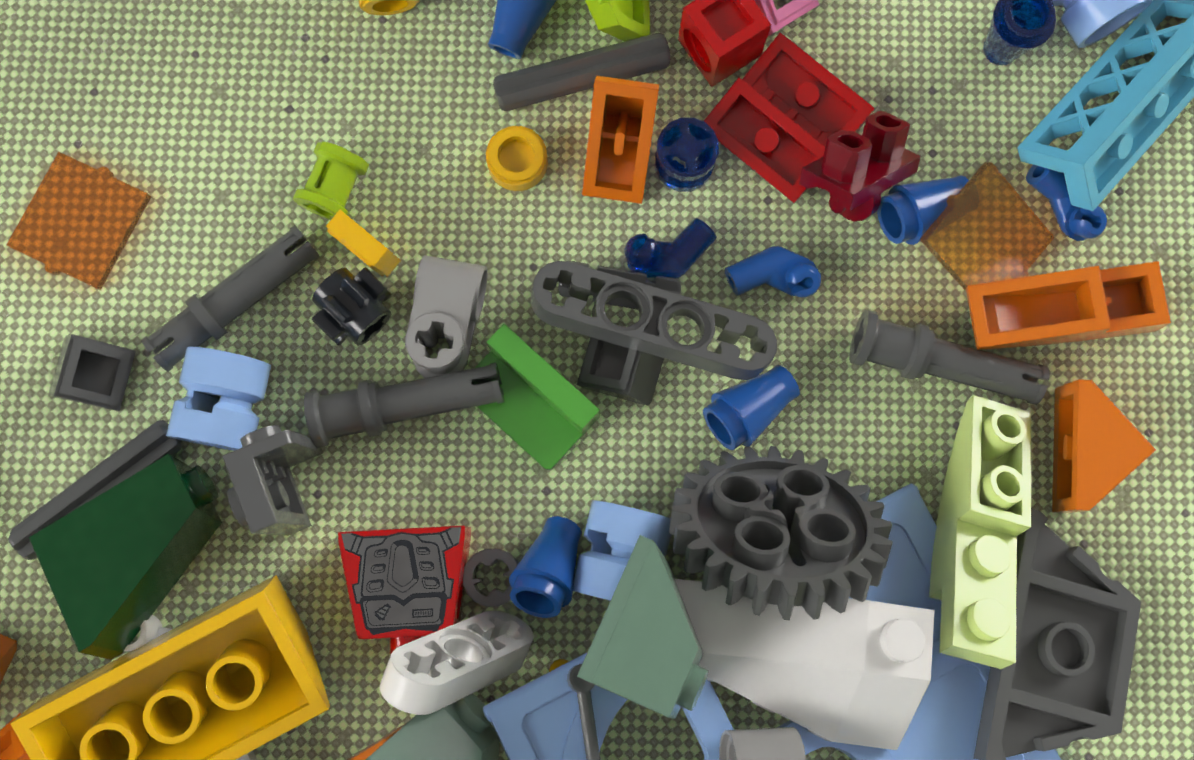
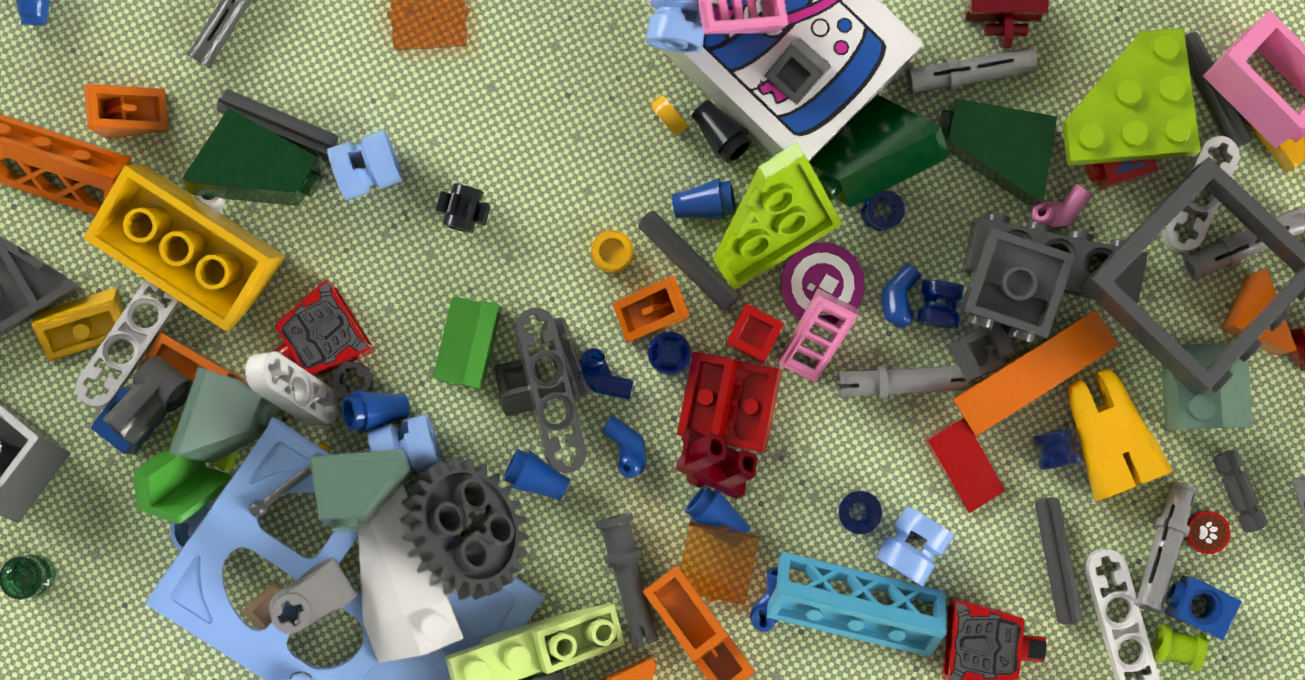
camera: 60 degrees right, 5 degrees up
dark grey slope [49,334,136,411] -> none
dark grey pin [141,225,320,372] -> none
dark grey bracket [222,425,323,536] -> none
lime bush [292,141,369,220] -> none
dark grey pin [304,362,504,448] -> none
yellow tile [326,210,401,277] -> none
light grey piece [405,255,488,378] -> none

